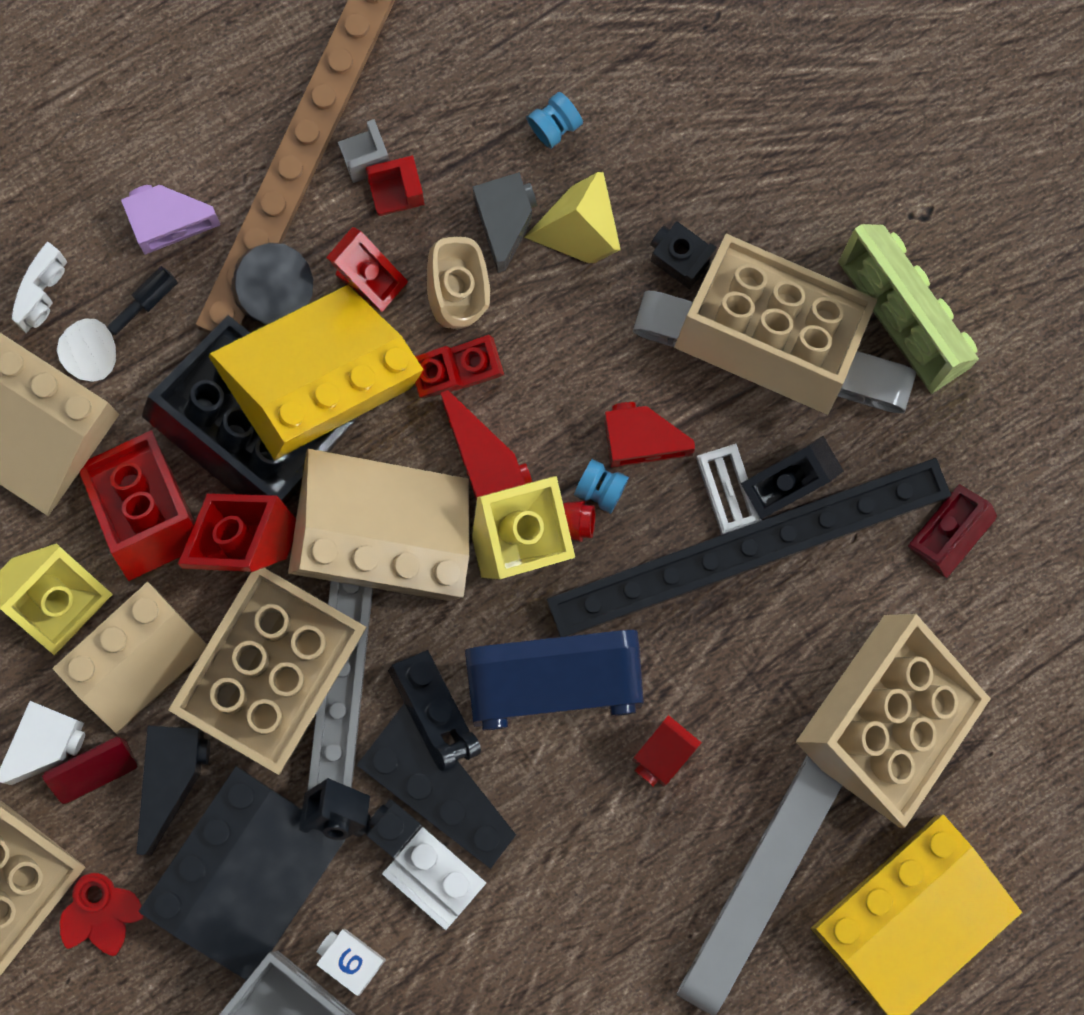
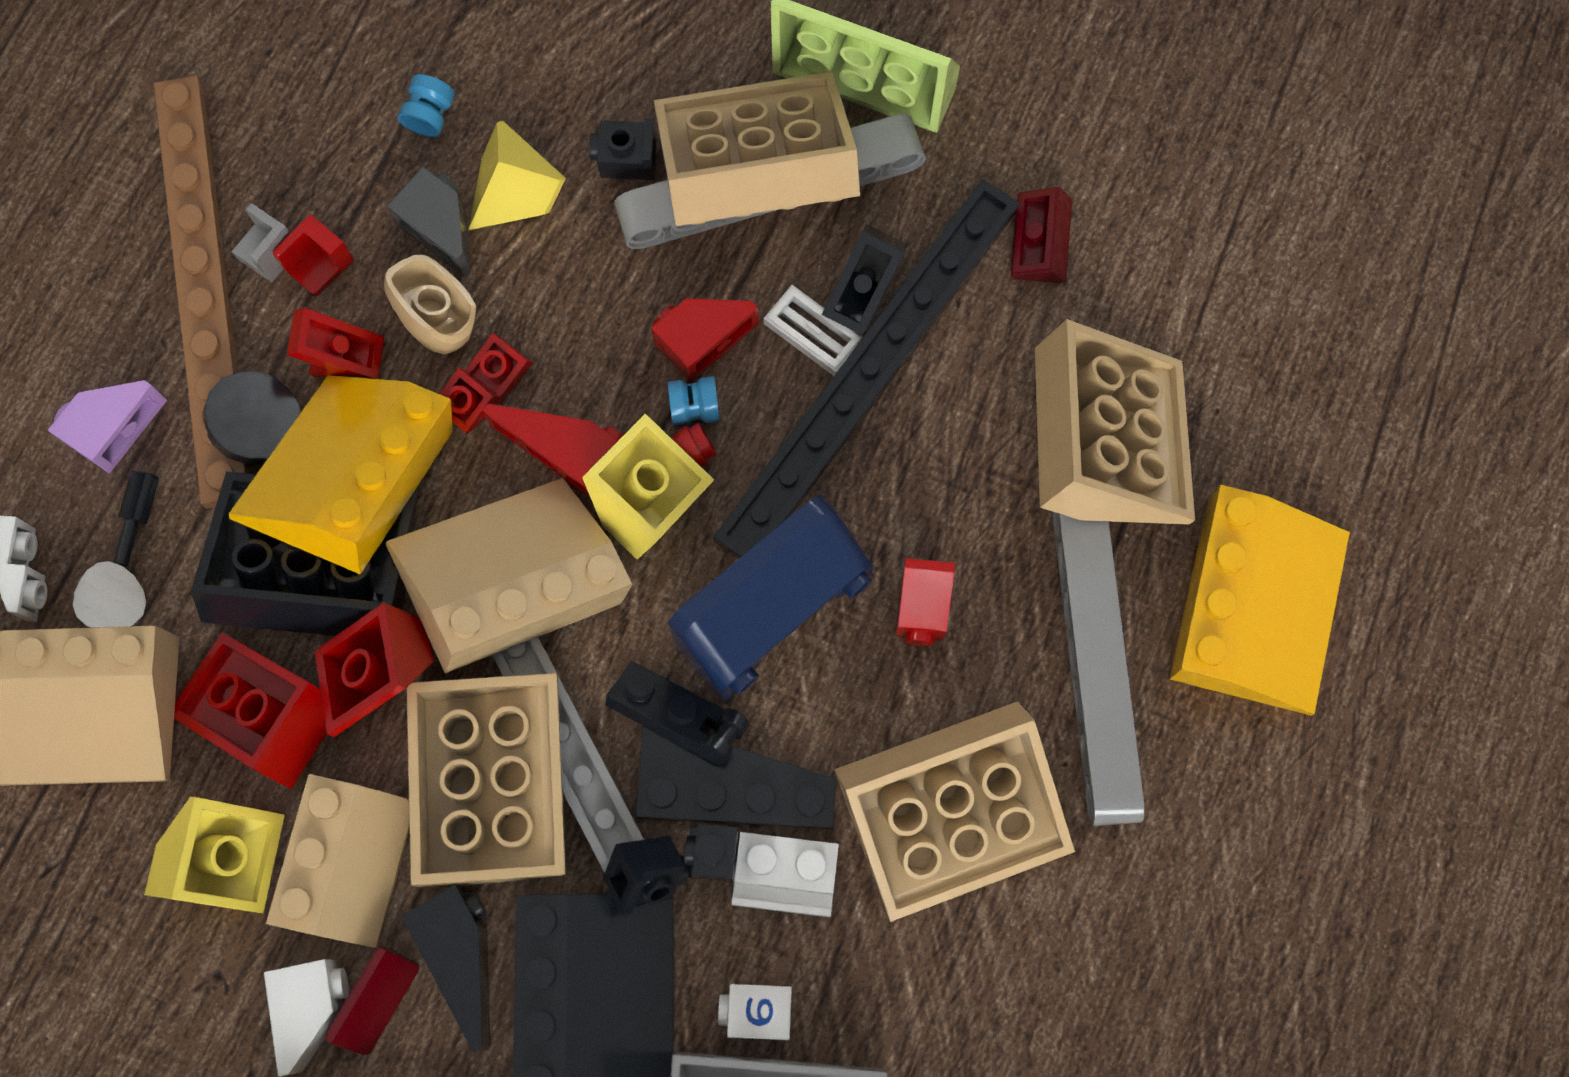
camera: 30 degrees left, 5 degrees down
none -> tan slope [834,701,1075,922]

